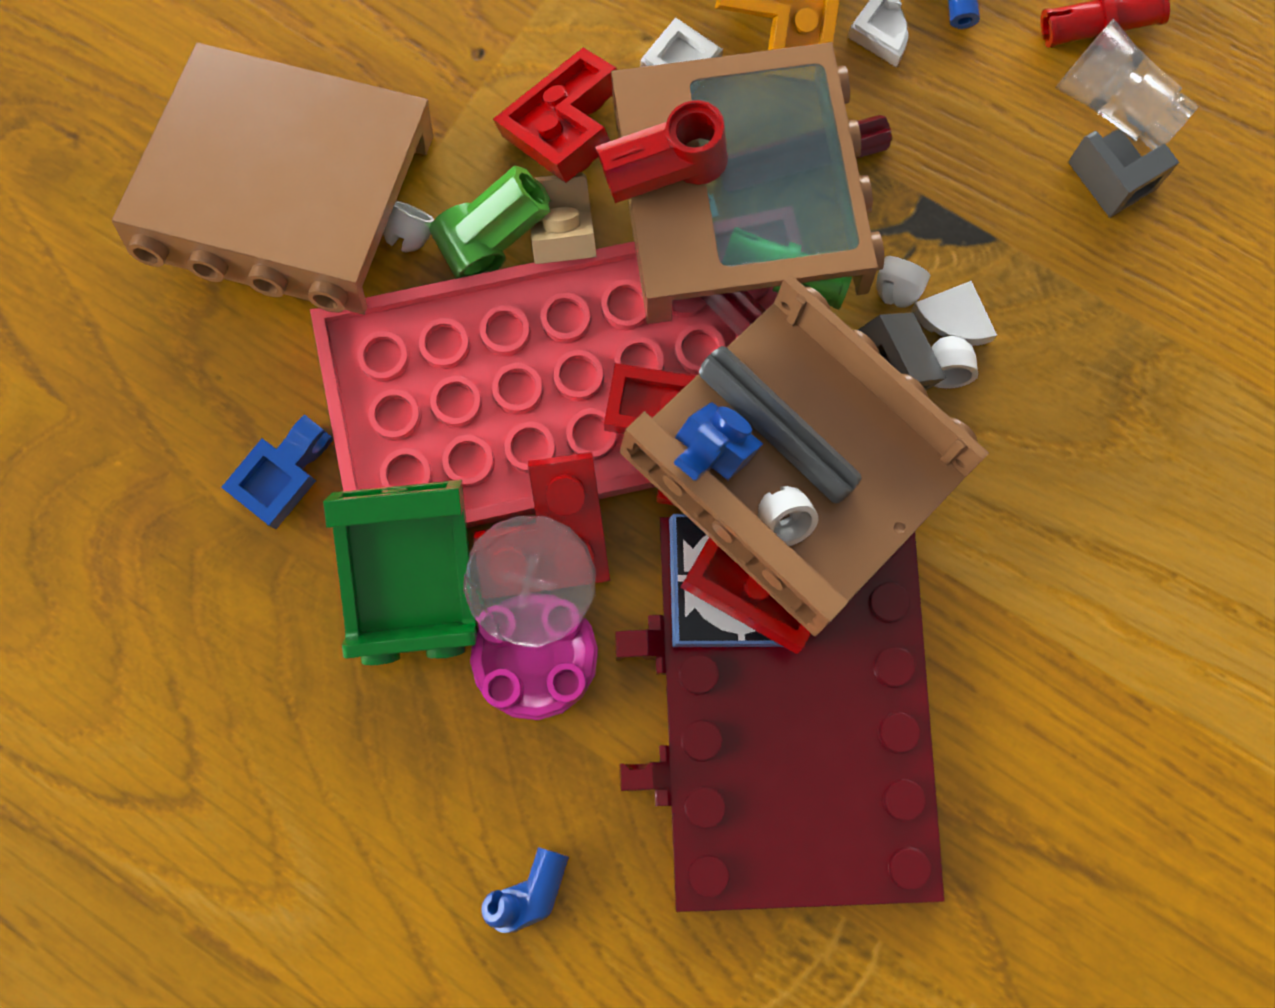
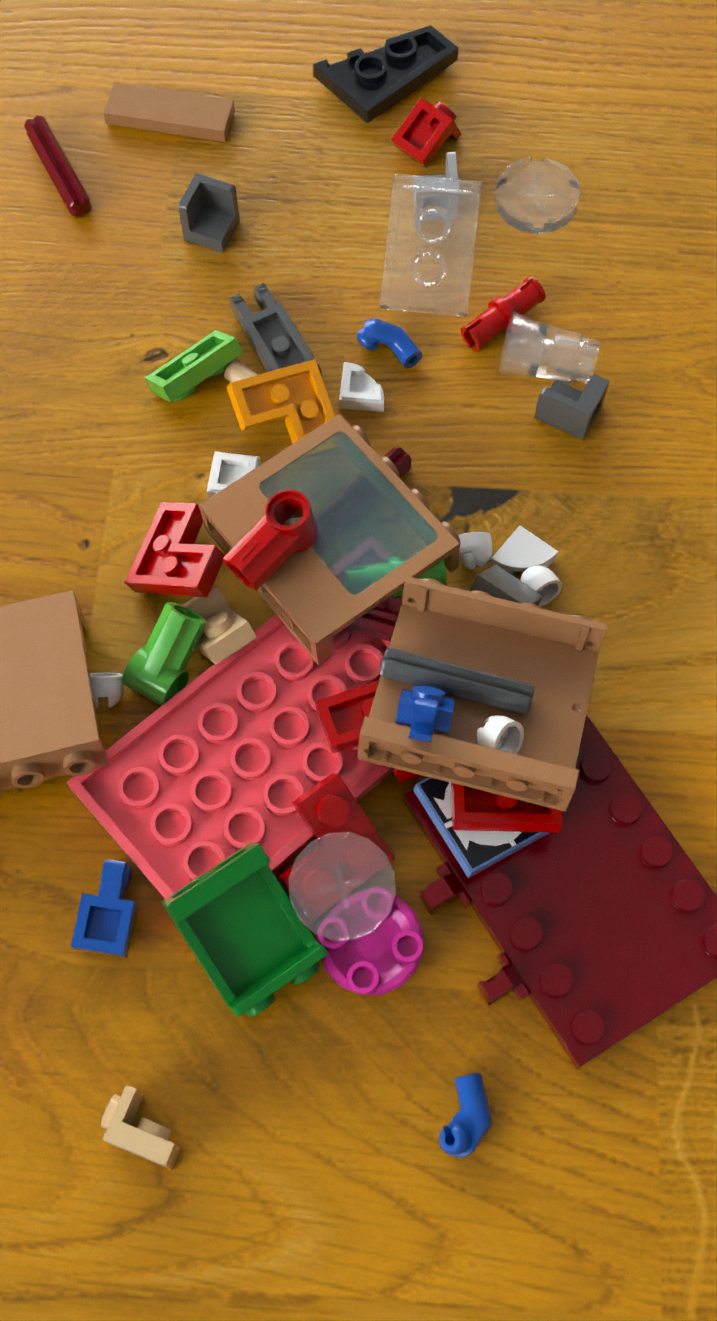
camera: 30 degrees left, 10 degrees down
none -> tan bracket [101,1085,181,1170]

